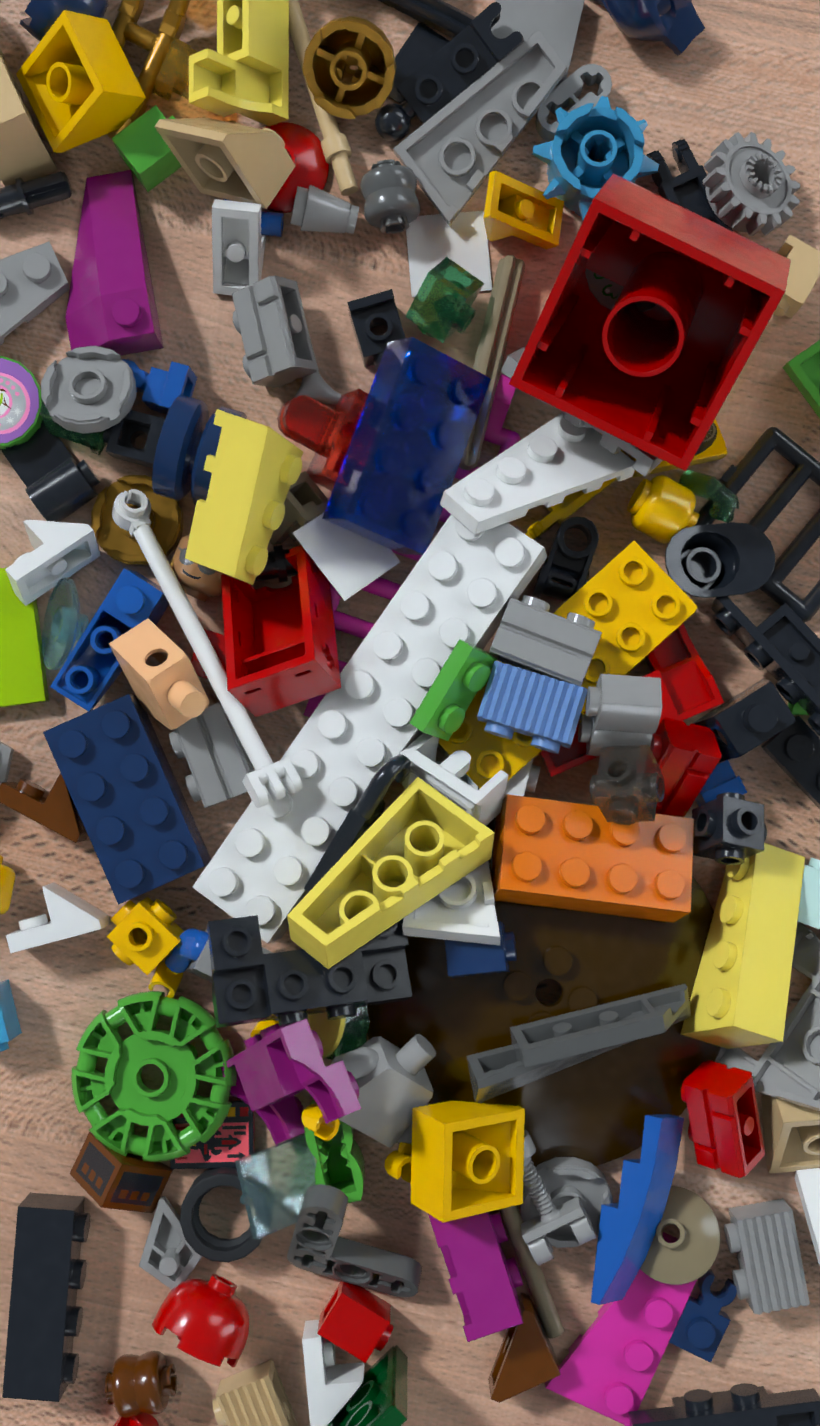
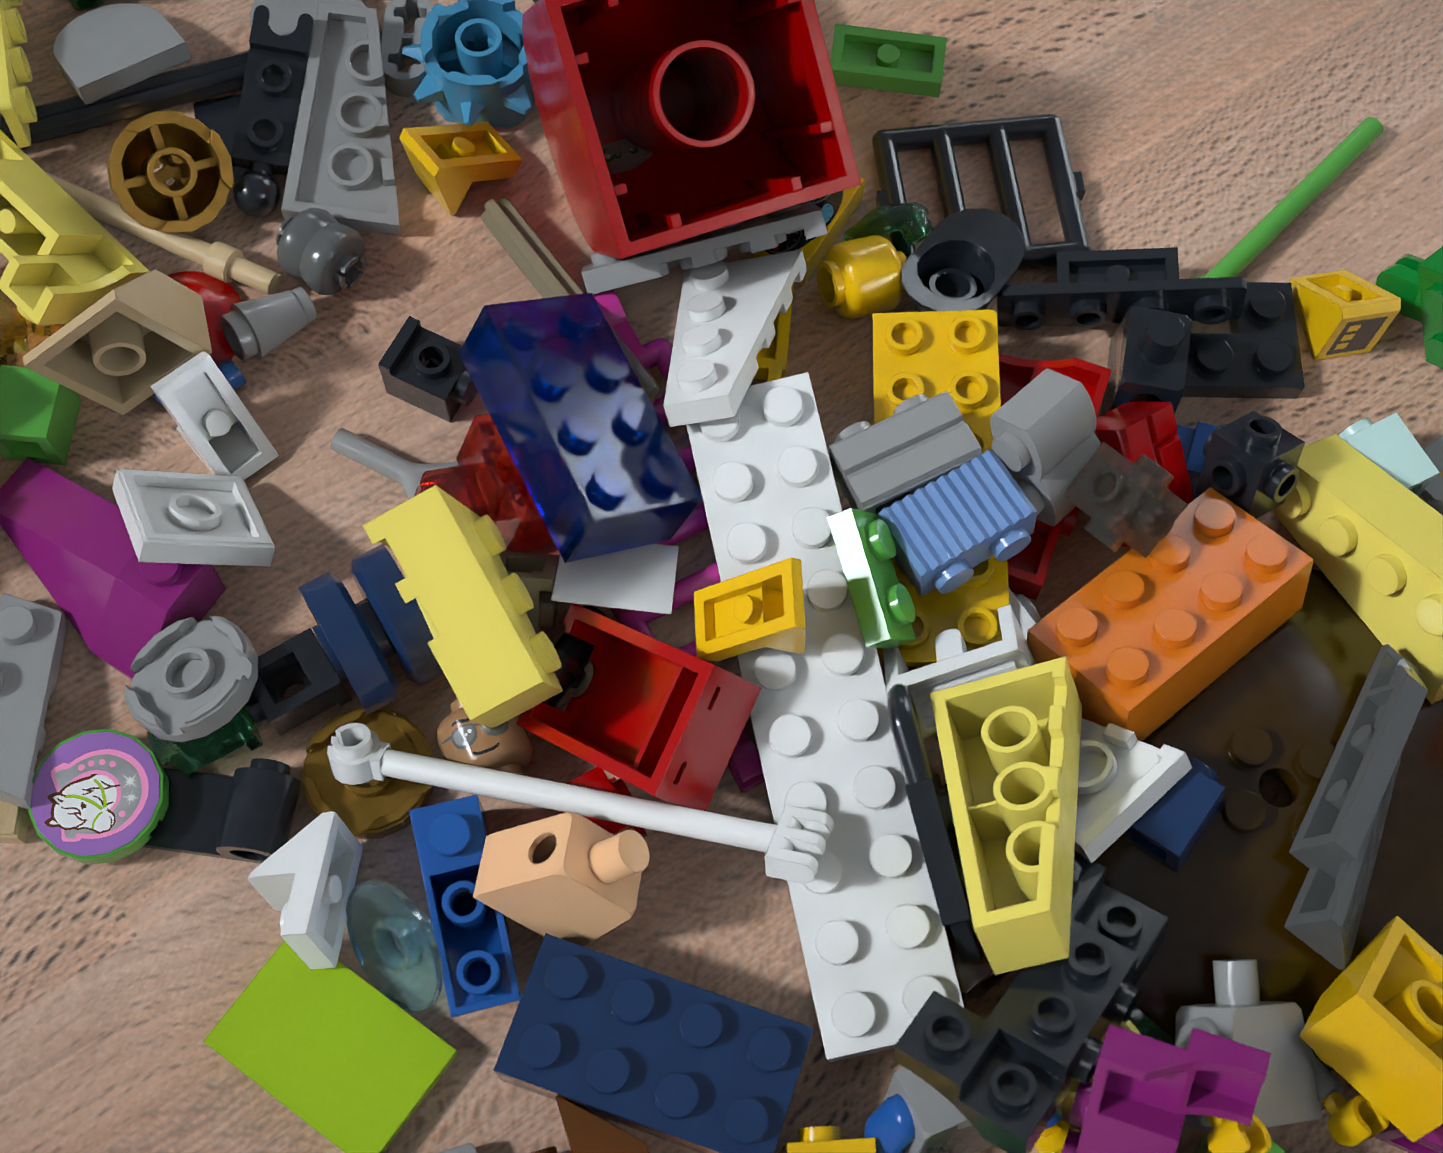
camera: 50 degrees left, 20 degrees down
blue piece [122,359,198,414] -> none
light grey brick [169,702,255,808] -> none
light grey brick [232,275,317,388] -> none
clear green brick [405,257,484,343] -> none
white sticker [406,211,492,297] -> none
black piece [532,516,599,602] -> none
none -> white tile [112,469,275,567]
none -> yellow slope [694,557,805,662]

